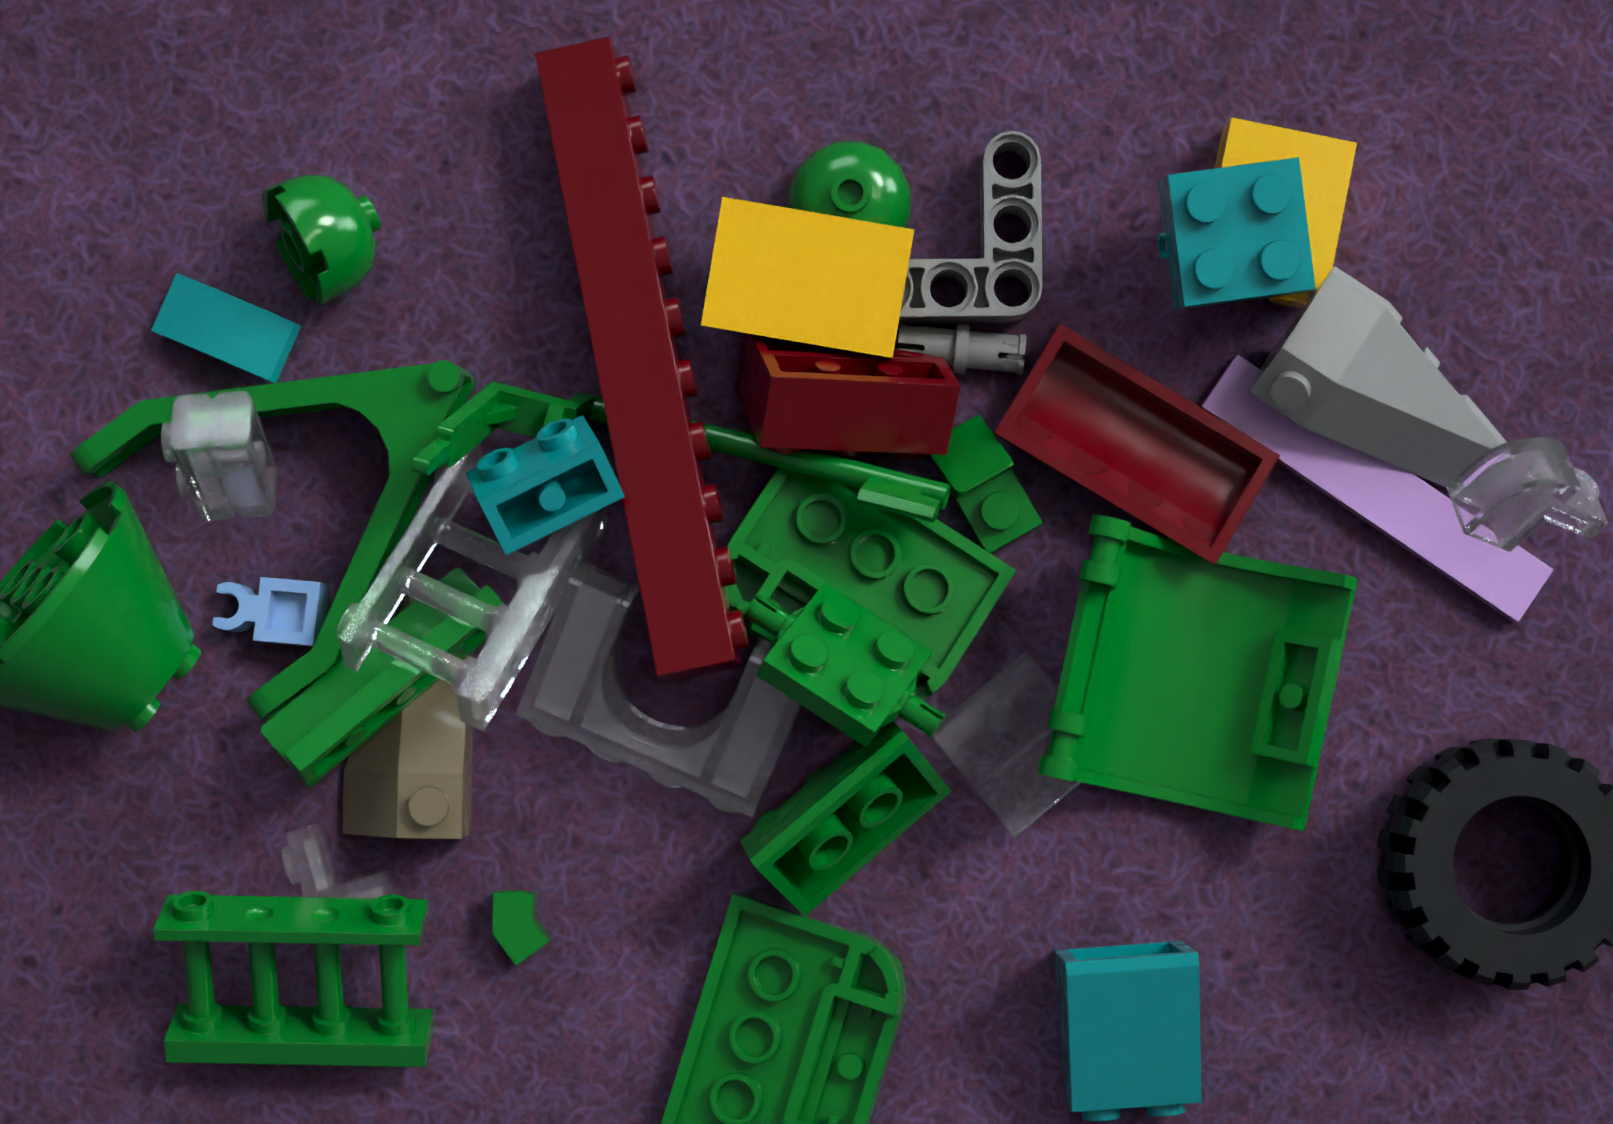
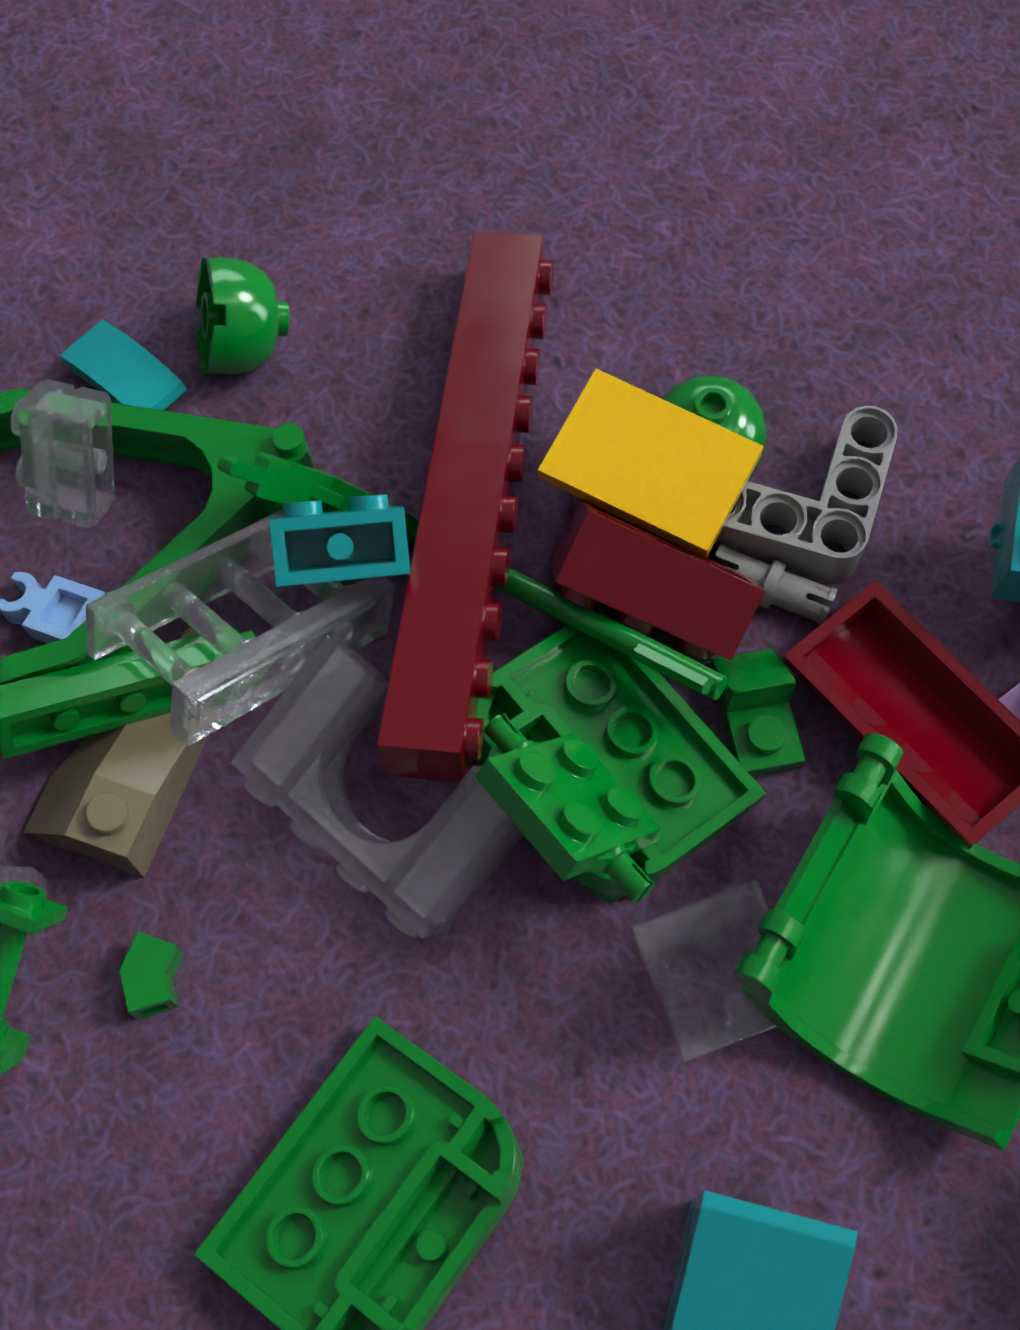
camera: 20 degrees right, 20 degrees down
green slope [740,721,952,916] -> none

